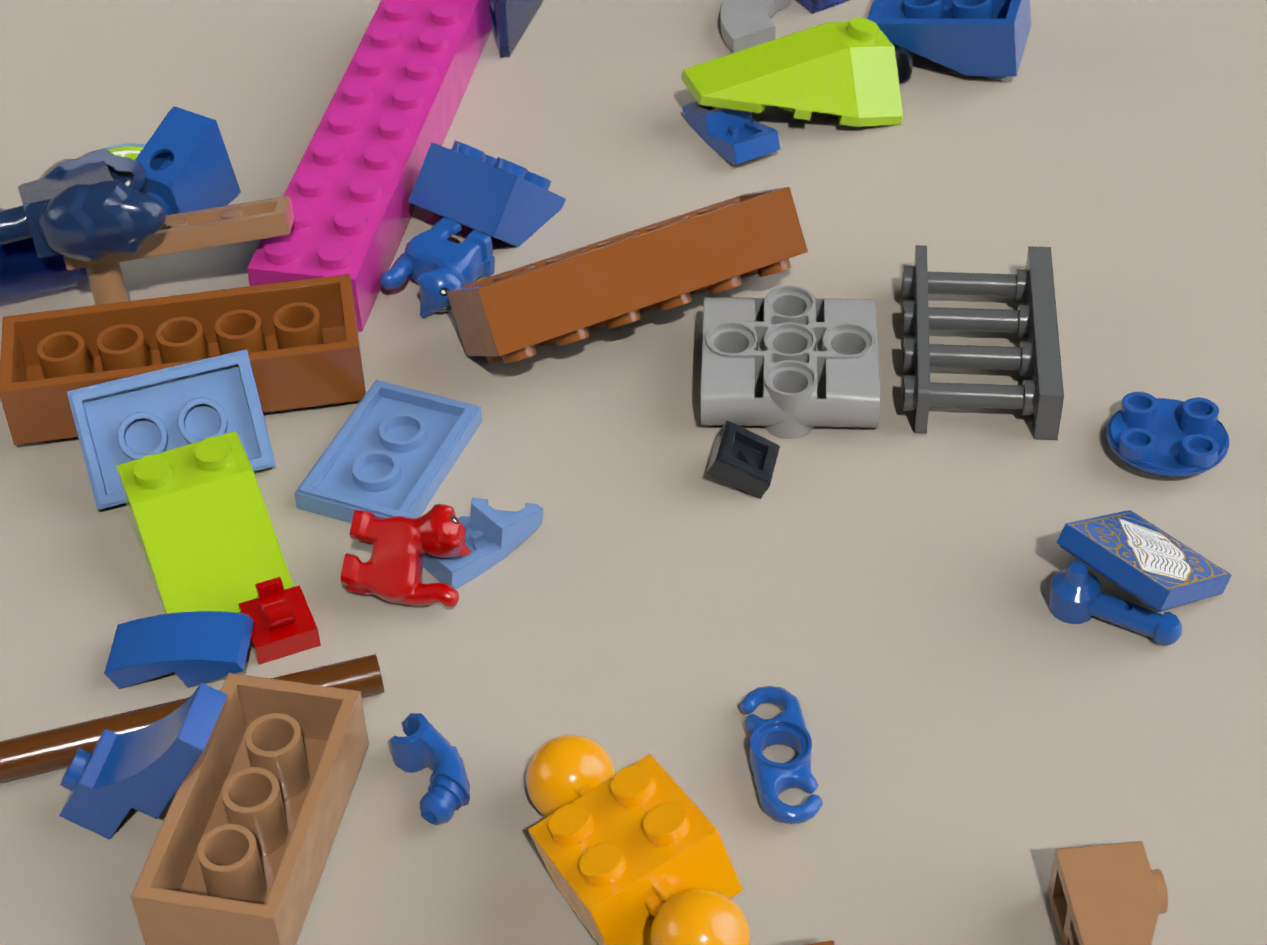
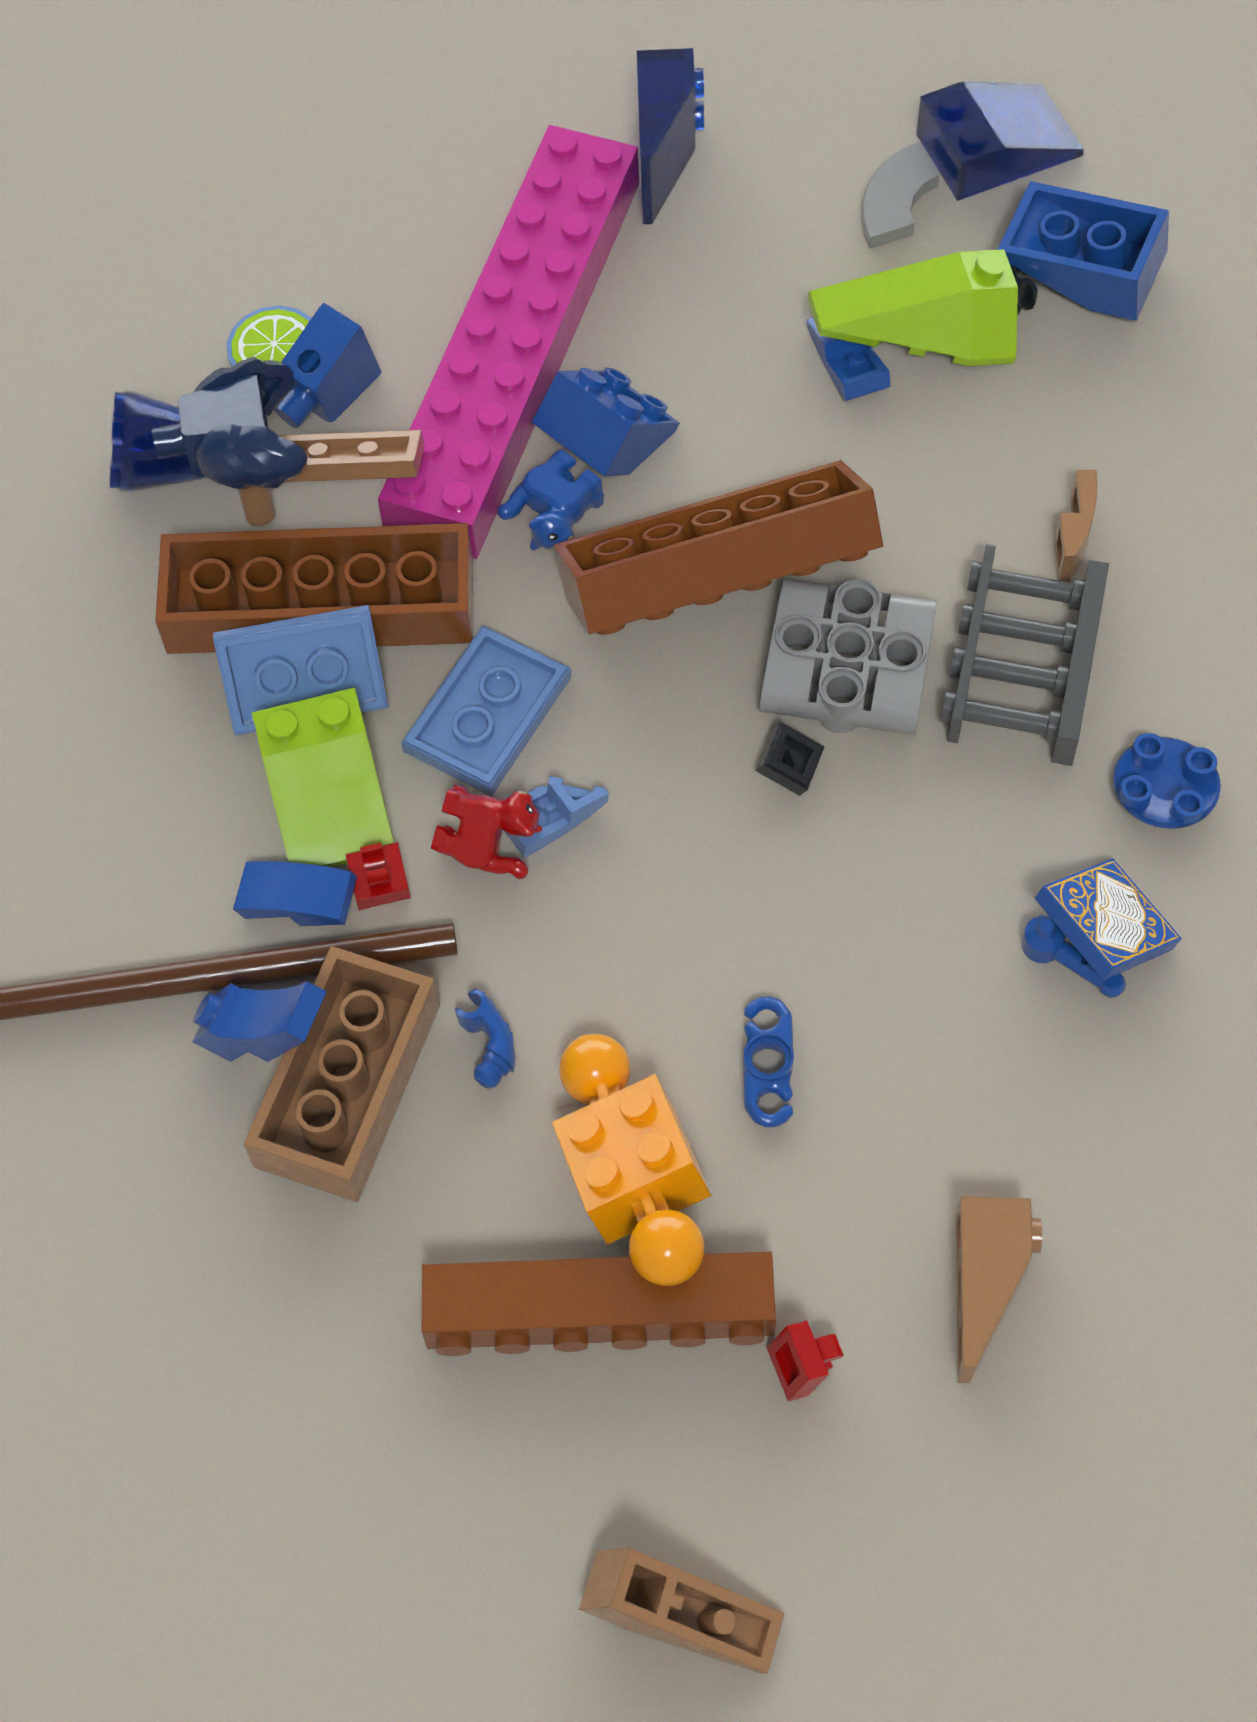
camera: 10 degrees right, 20 degrees up
none -> medium nougat slope [1054,470,1098,582]

